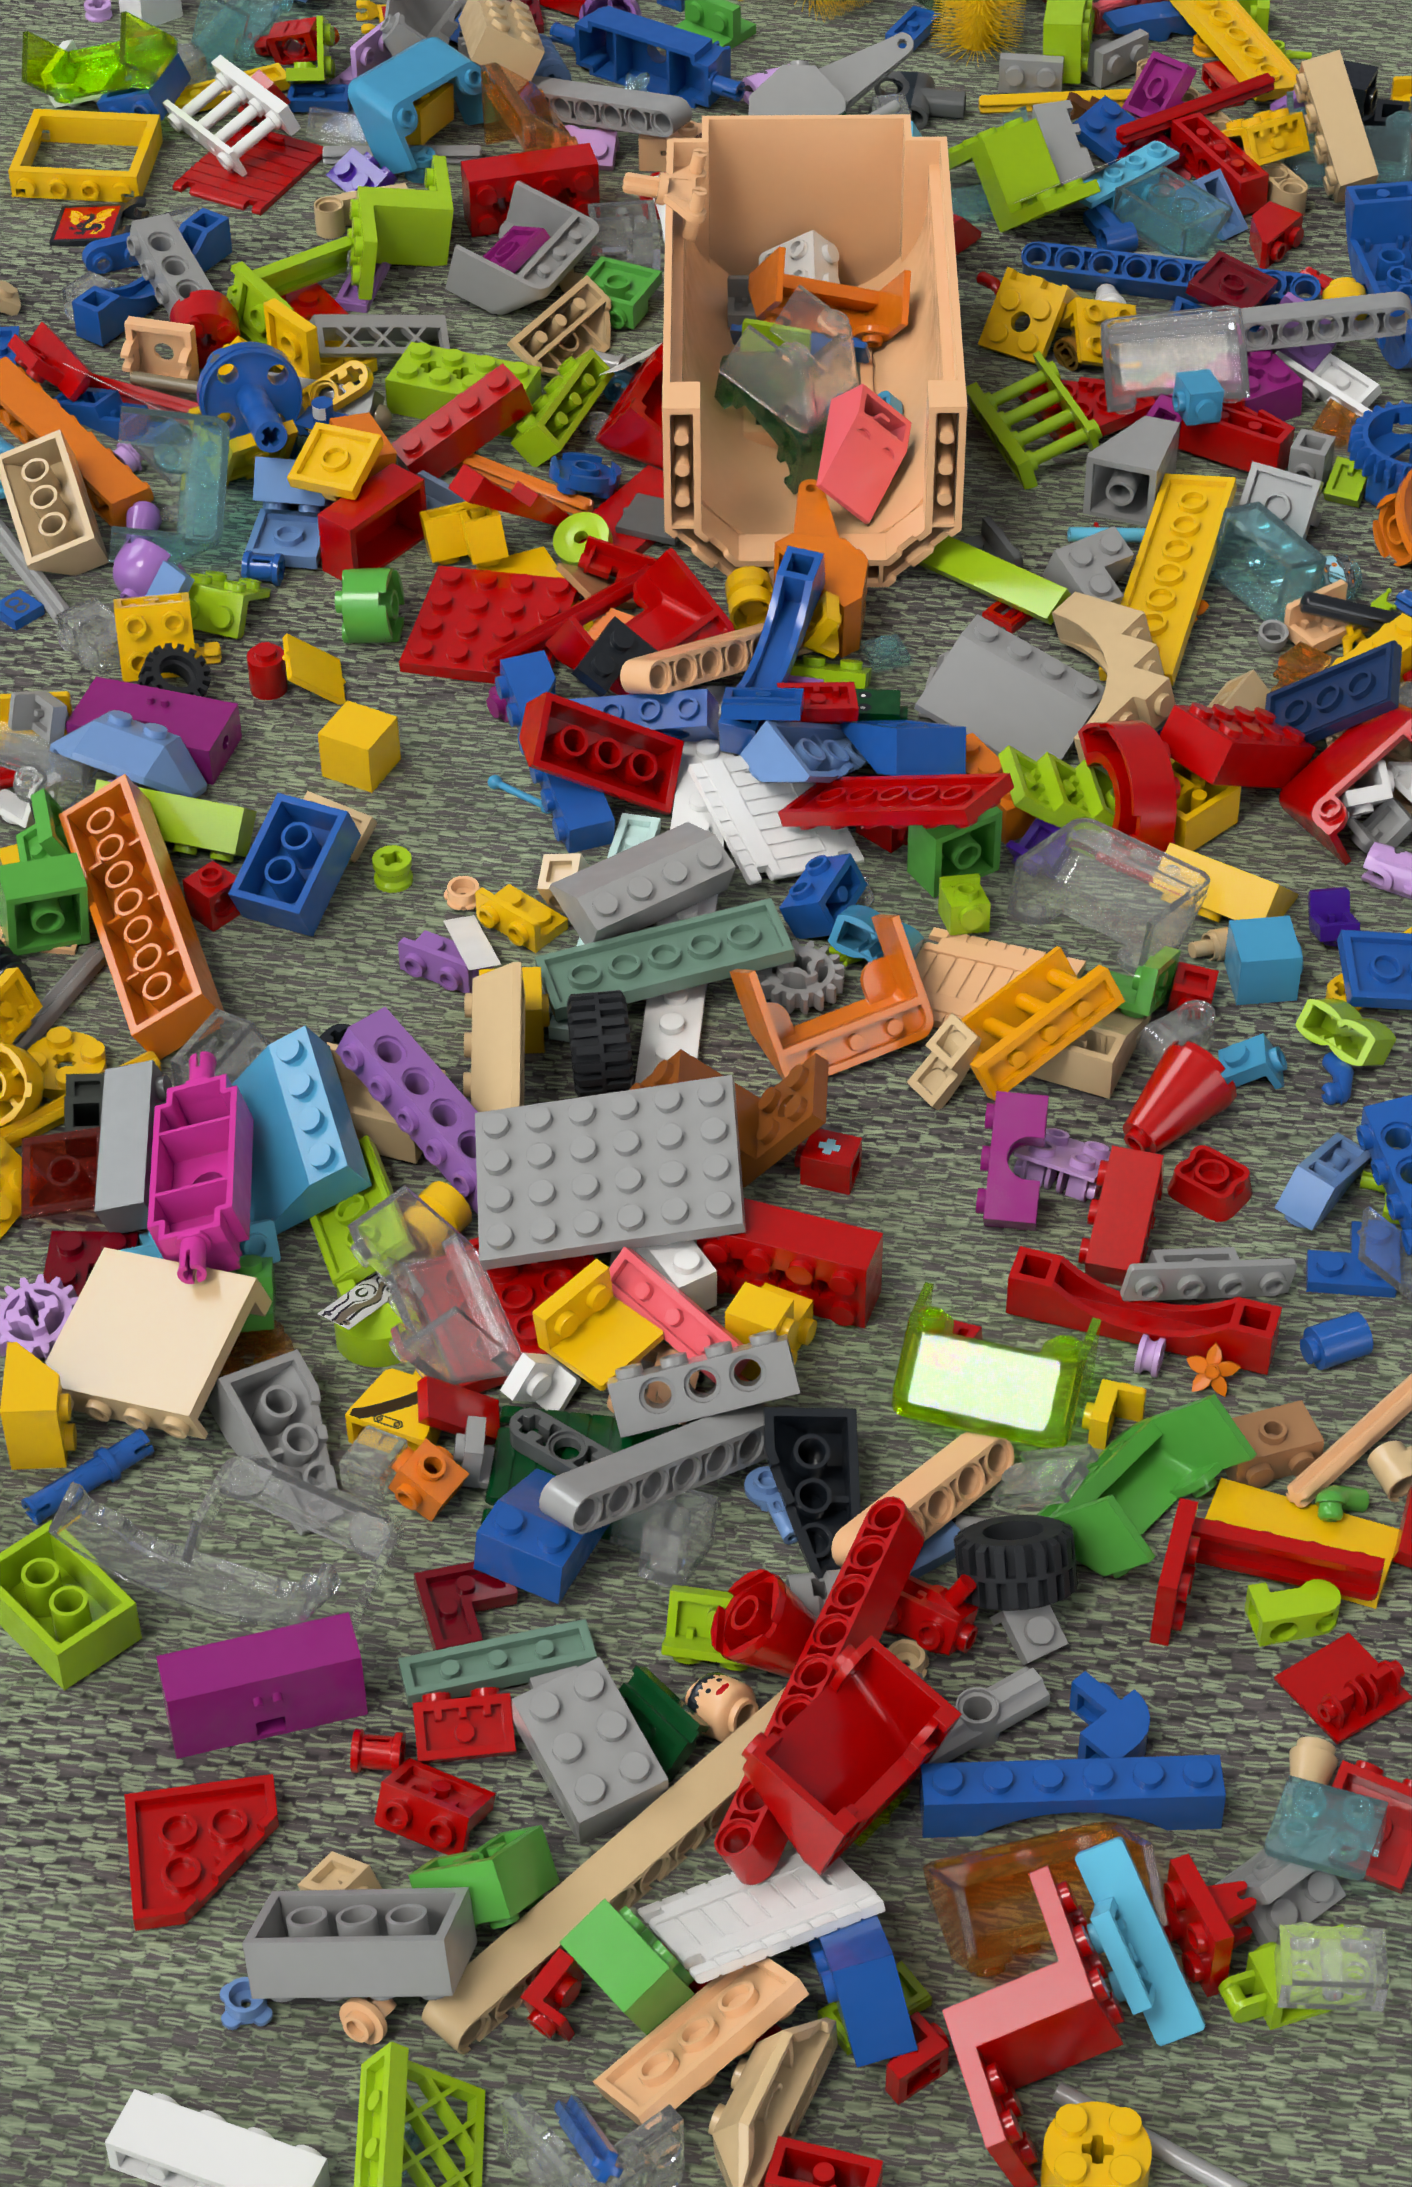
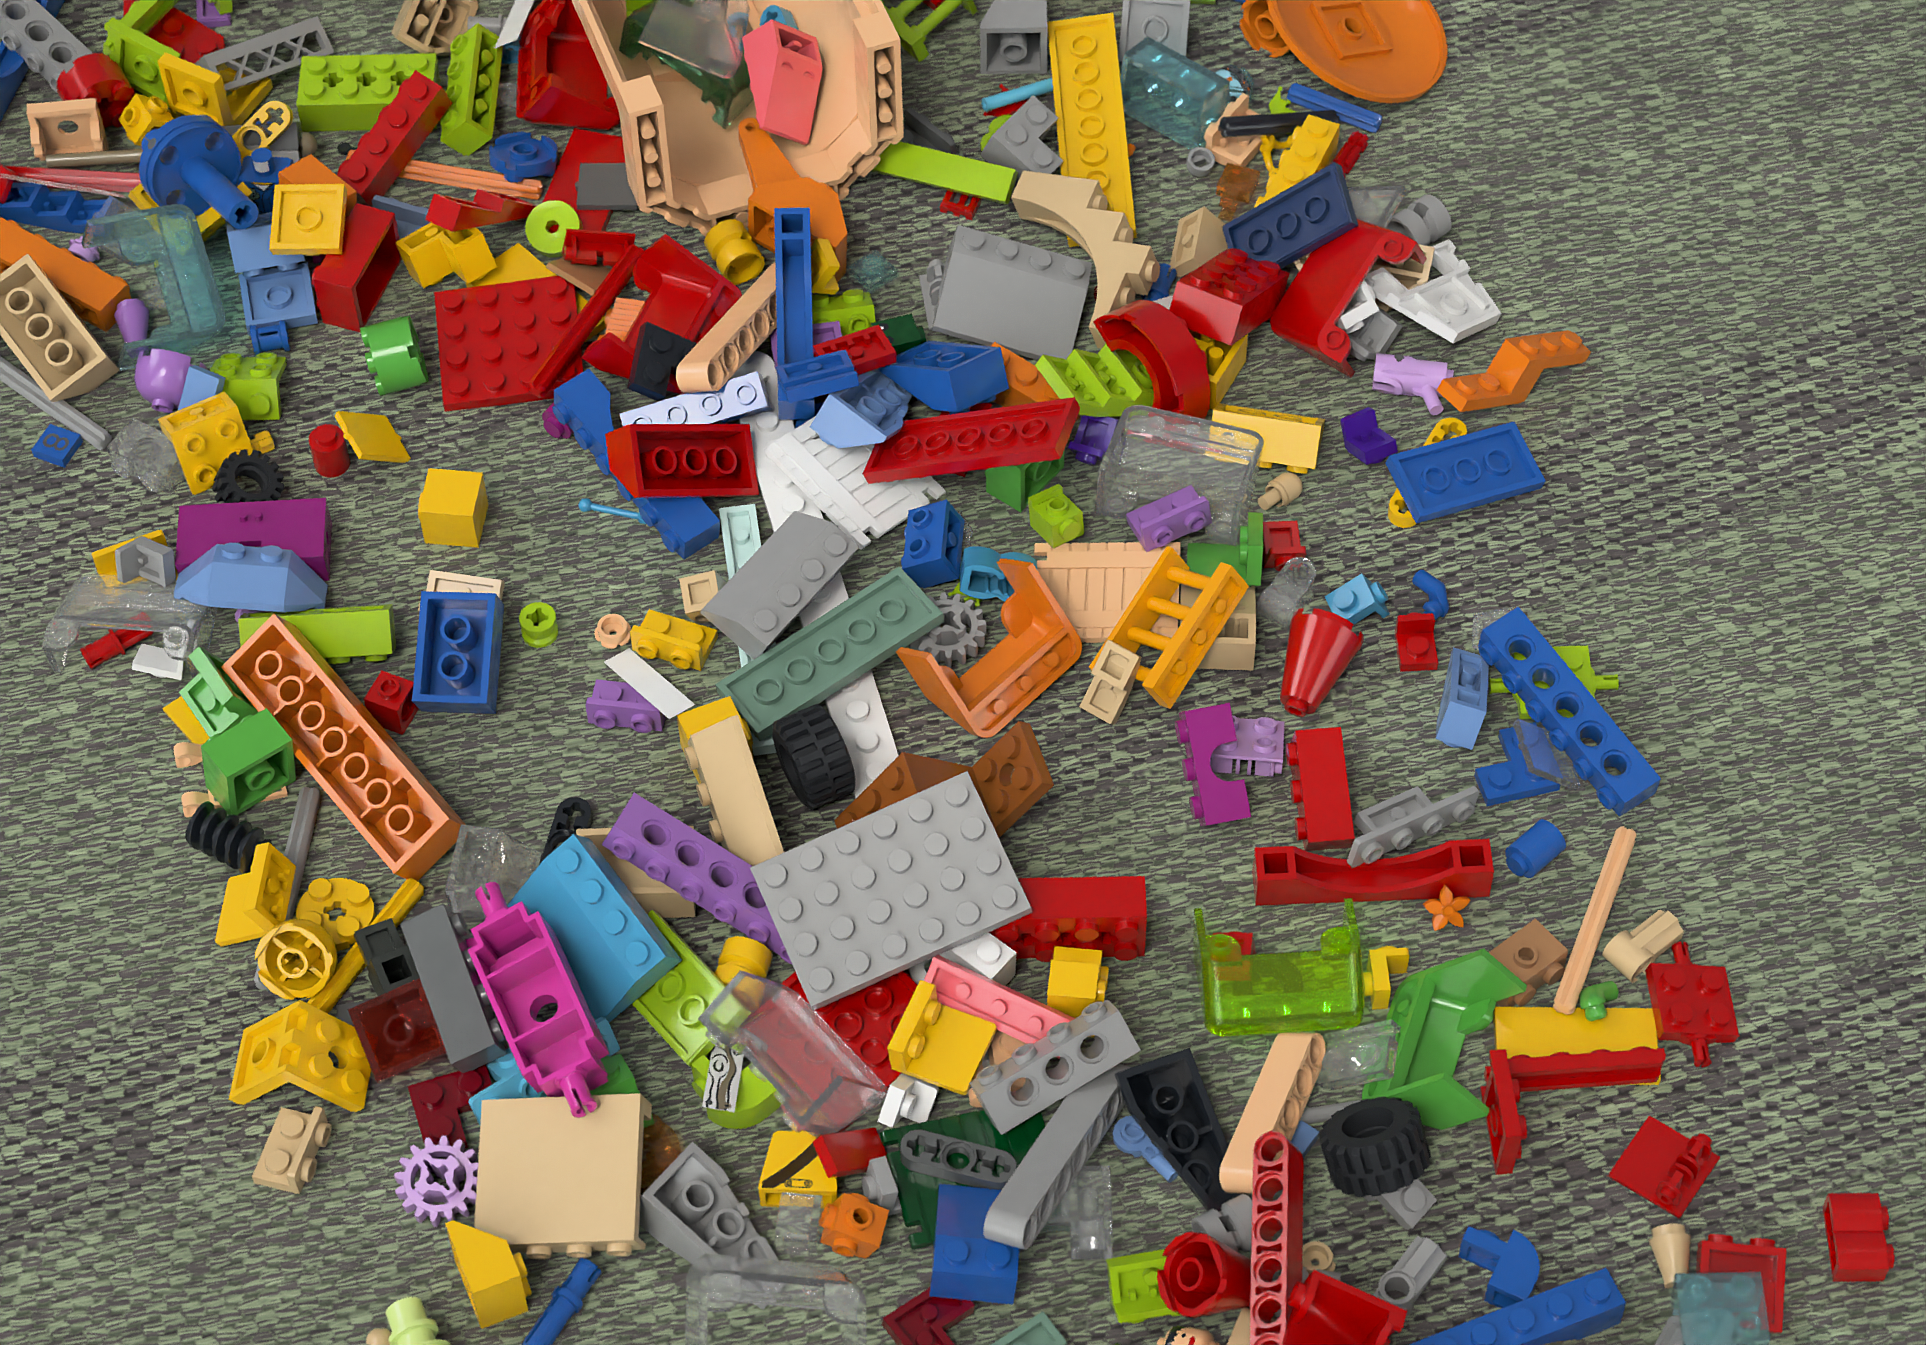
camera: 20 degrees left, 10 degrees up
red brick [794,1128,862,1195] -> none
red brick [884,1574,979,1656] -> none
lavender bush [1134,1334,1166,1378] -> none
red piece [1167,1145,1253,1222] -> none
dark azure head [1224,916,1303,1005] -> none
lime leg [1244,1579,1341,1647] -> none
lime brick [1295,998,1396,1066] -> none
none -> medium lavender bracket [1126,485,1212,552]
none -> red bracket [1394,612,1438,672]

